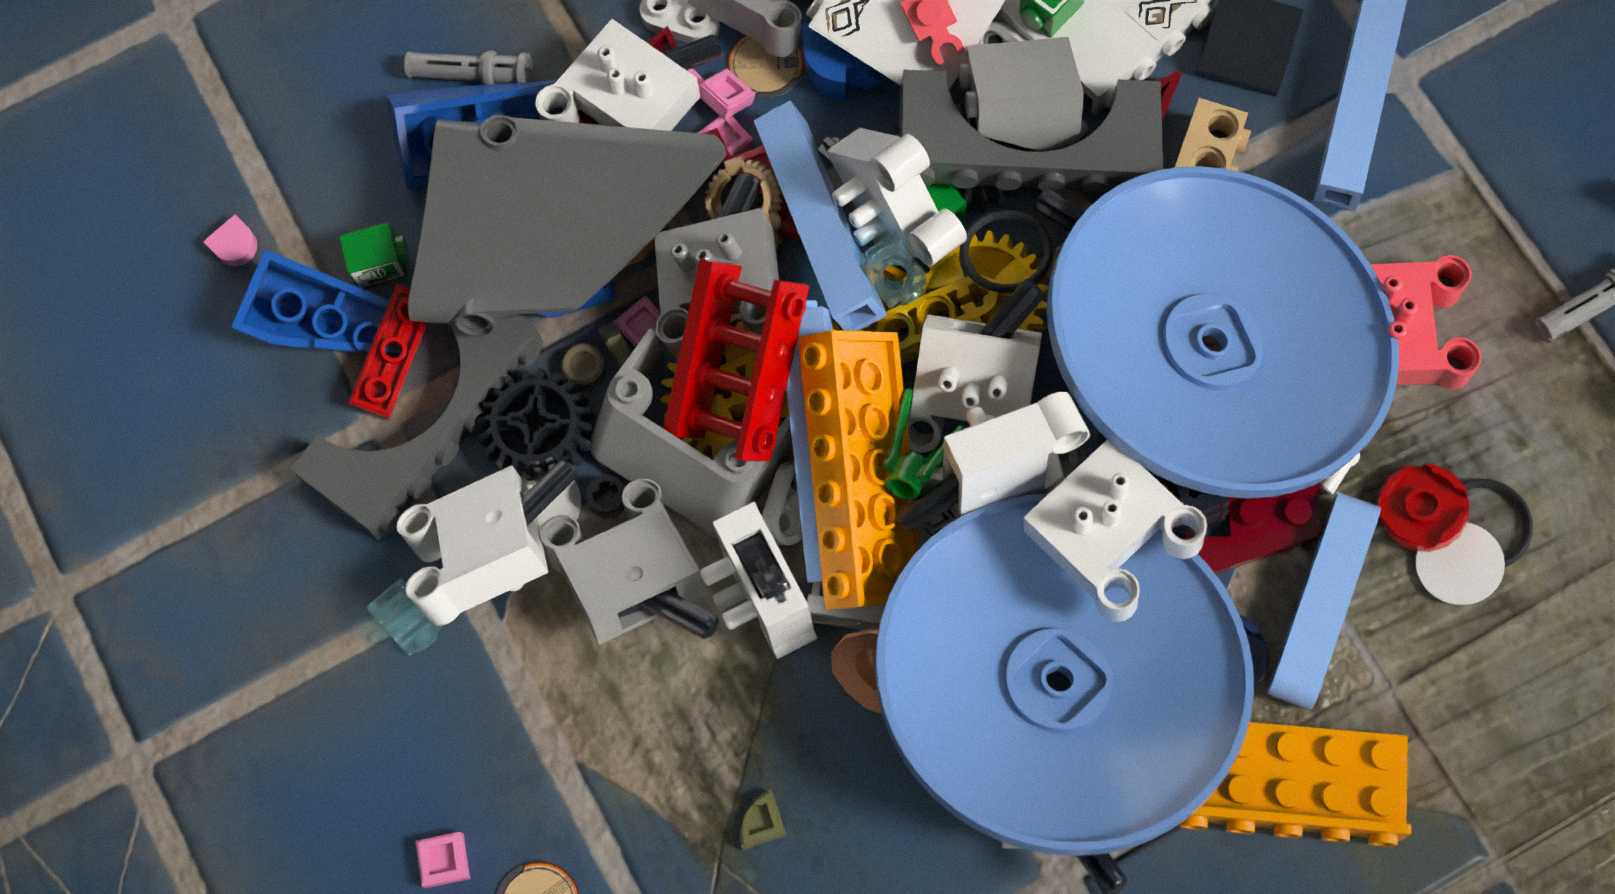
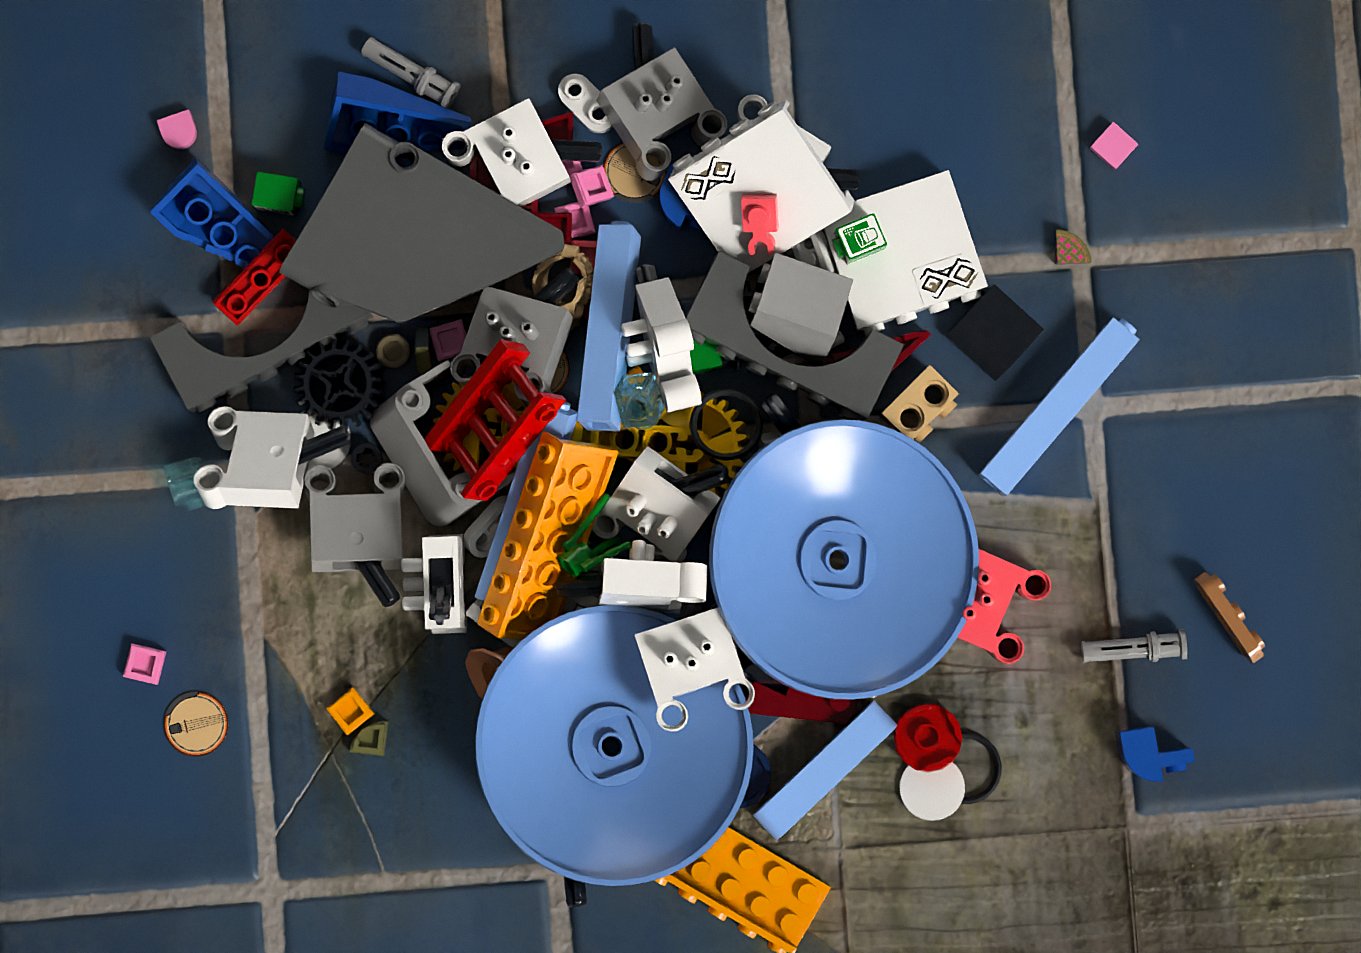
camera: 15 degrees right, 15 degrees up
none -> light orange tile [326,687,375,735]

